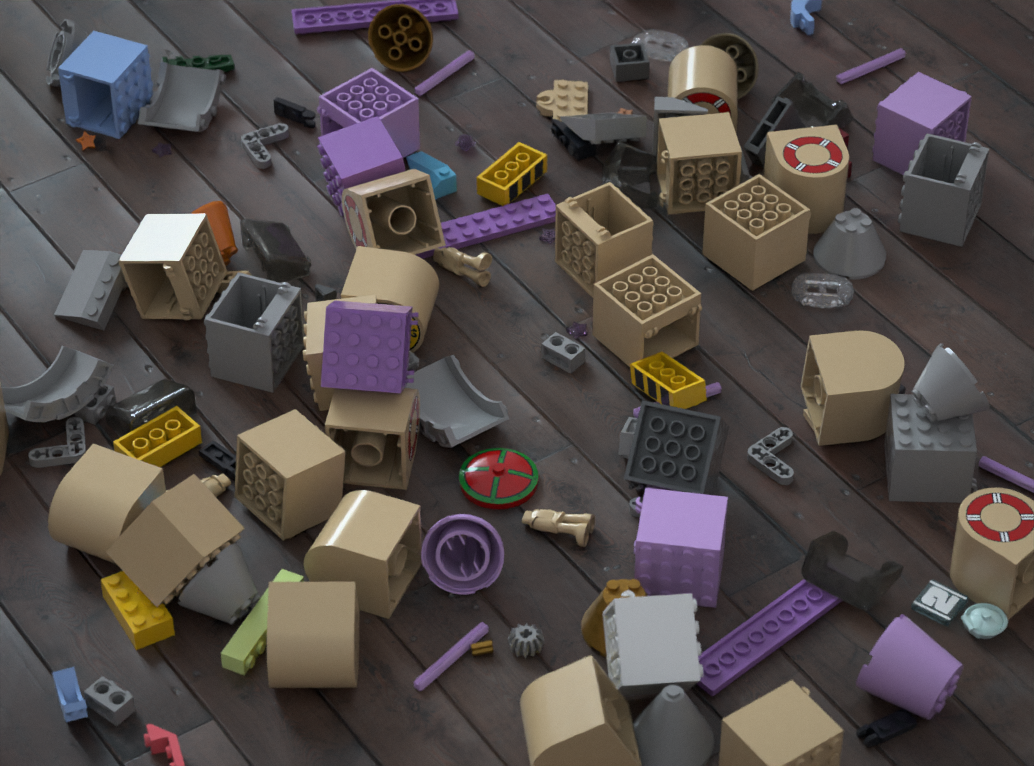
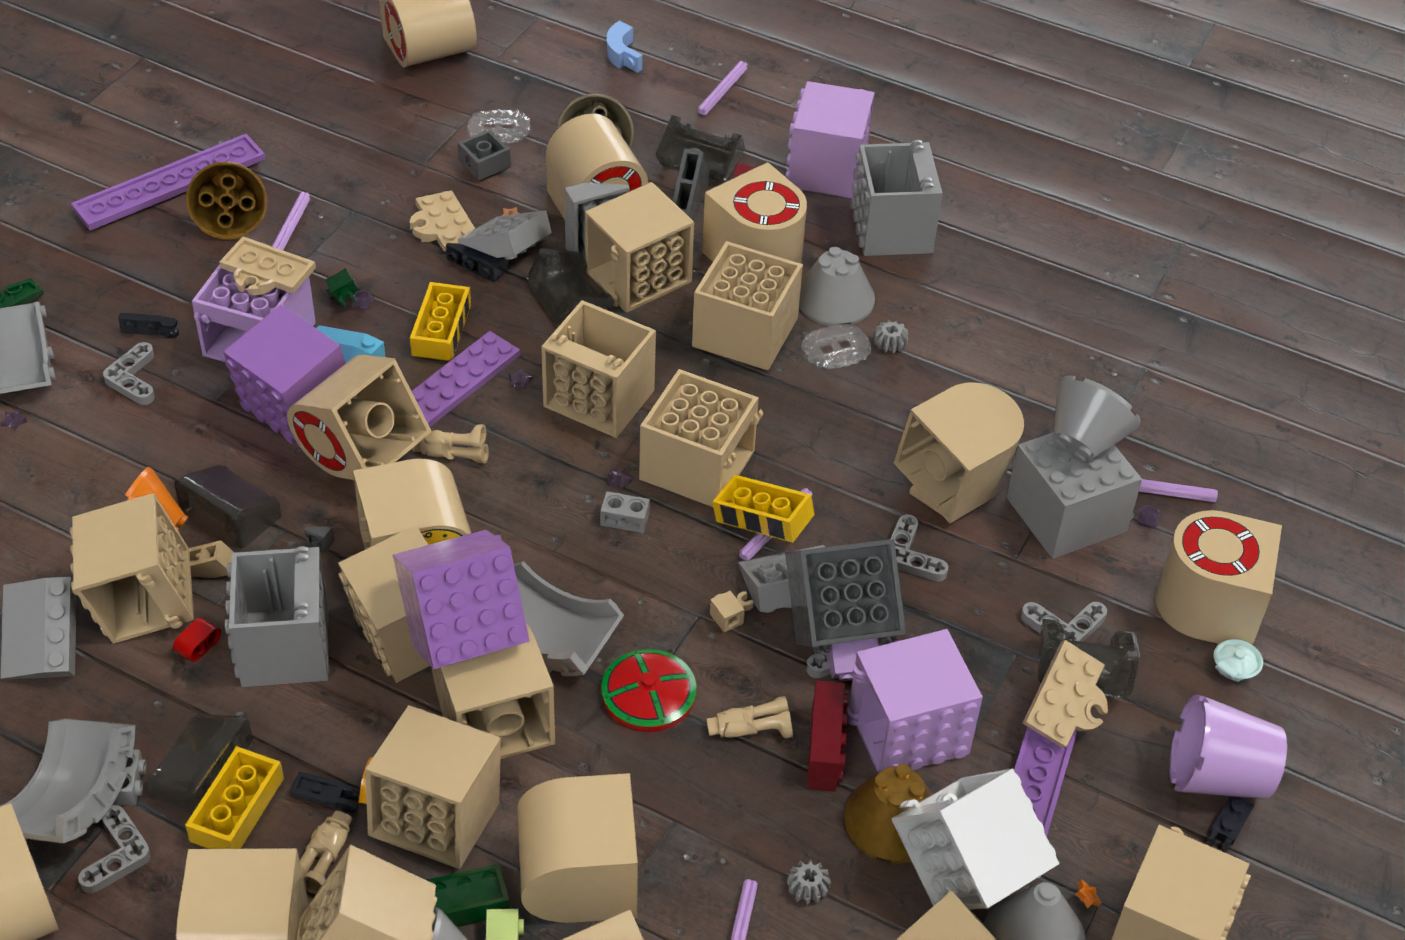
camera: 30 degrees left, 5 degrees up
lavender cone [421,514,504,595] -> none
pearl gold piece [471,640,494,656] -> none
tile [911,579,968,627] -> none
none -> red beam [173,617,222,662]
none -> tan plate [220,237,316,295]
none -> dark green brick [325,268,360,308]
none -> dark green slope [426,864,510,926]
none -> tan brick [710,591,754,632]
none -> dark red brick [806,681,849,792]
none -> light grey gear [874,320,908,354]
none -> light grey beam [1021,602,1107,648]
none -> tan plate [1023,640,1108,748]

